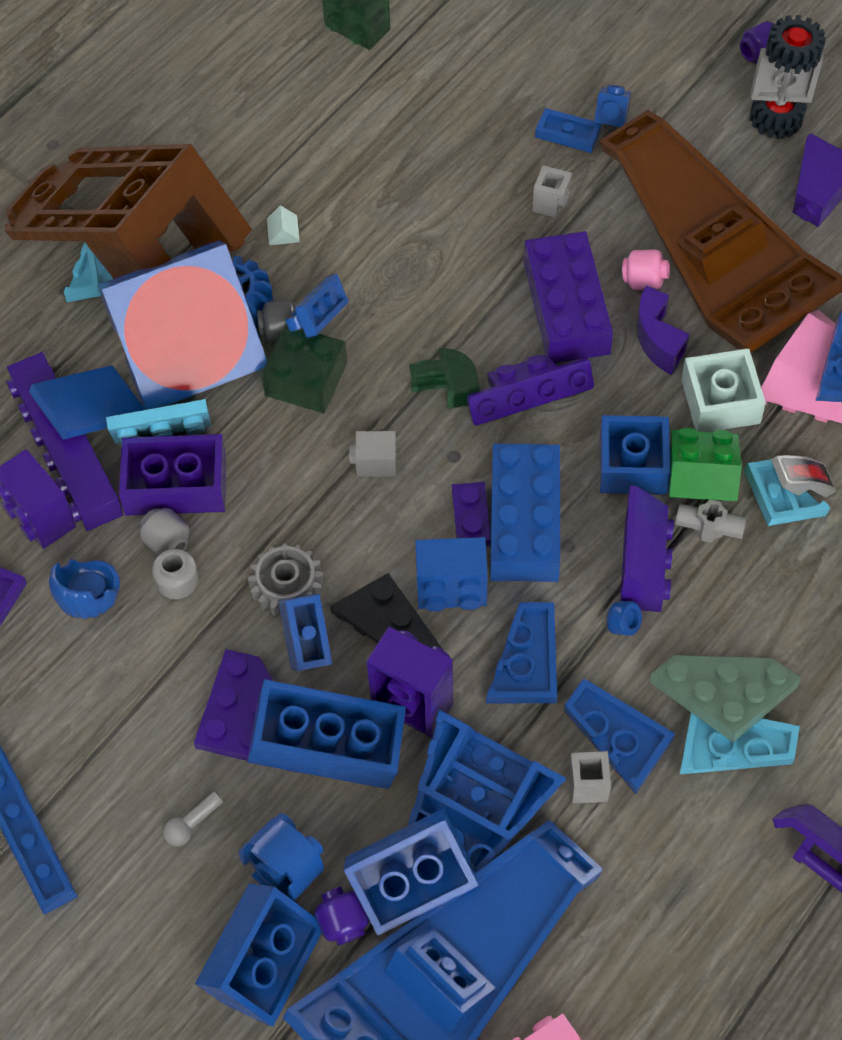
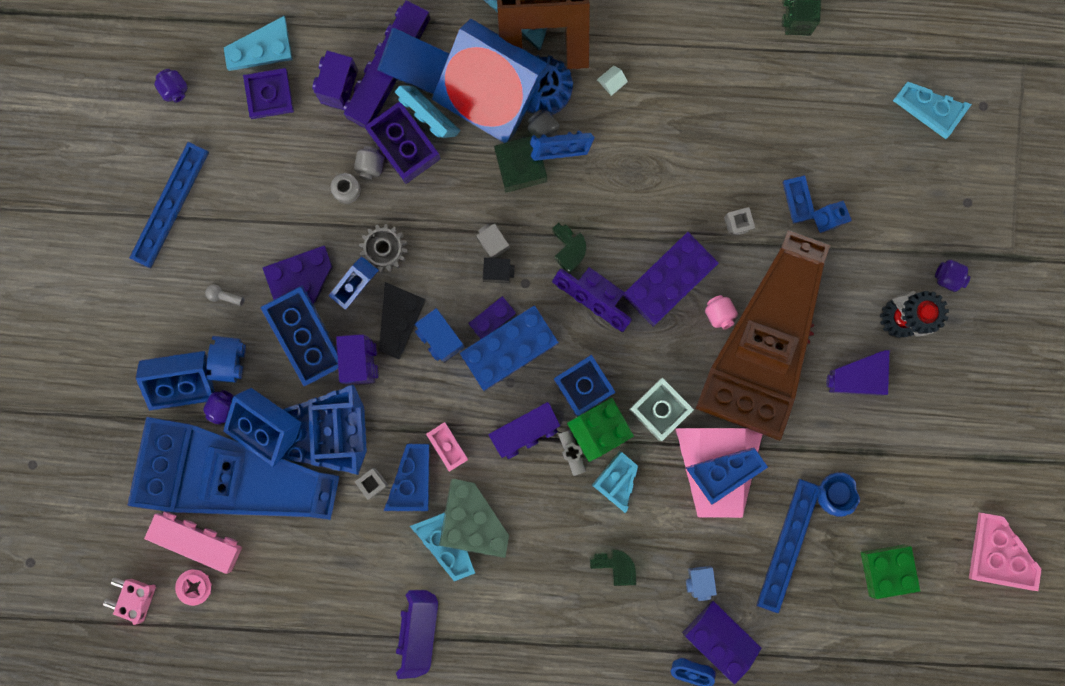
camera: 55 degrees right, 25 degrees up
blue piece [49,559,120,619] -> none
blue wing [486,602,557,704] -> none
blue tile [607,601,642,636] -> none
dark purple brick [637,285,689,375] -> none
slope [771,455,836,498] -> none
none -> bright pink plate [426,422,468,472]
none -> black brick [483,258,515,284]

